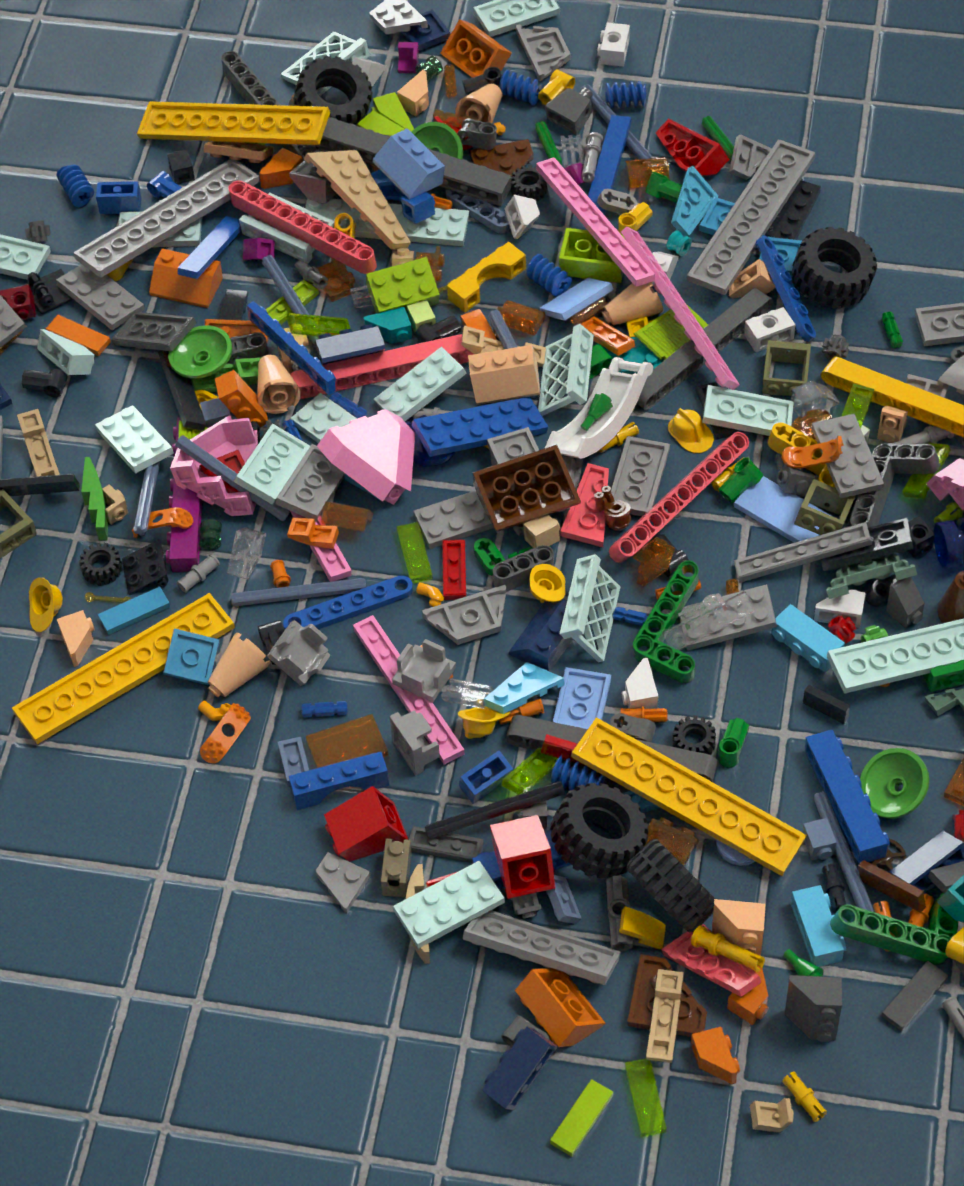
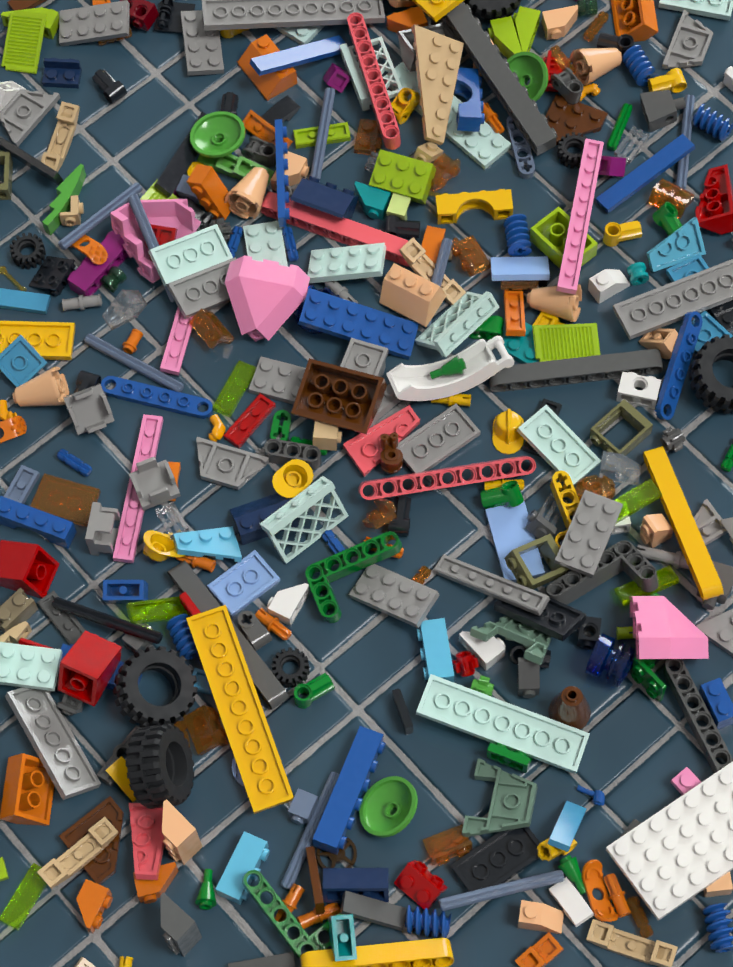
camera: 40 degrees right, 10 degrees up
light aqua slope [37,329,94,375] -> none
orange tile [46,315,111,356] -> none
light aqua plate [95,405,174,474] -> none
dark grey tile [111,312,197,351] -> none
clear neon green tile [287,313,351,336] -> none
orange slope [287,518,339,549] -> none
dark grey pin [294,260,328,289] -> none
medium blue slope [373,128,445,199] -> none
white slope [505,195,540,239] -> none
sand blue plate [546,875,582,924] -> none
light grey pin [581,132,604,183] -> none
light grey beam [597,189,637,214] -> none
bright pink plate [621,226,740,390] -> none
clear bracket [663,591,755,650] -> none
yellow pin [691,925,765,972] -> none
orange piece [782,436,844,469] -> none
black pin [822,864,846,913] -> none

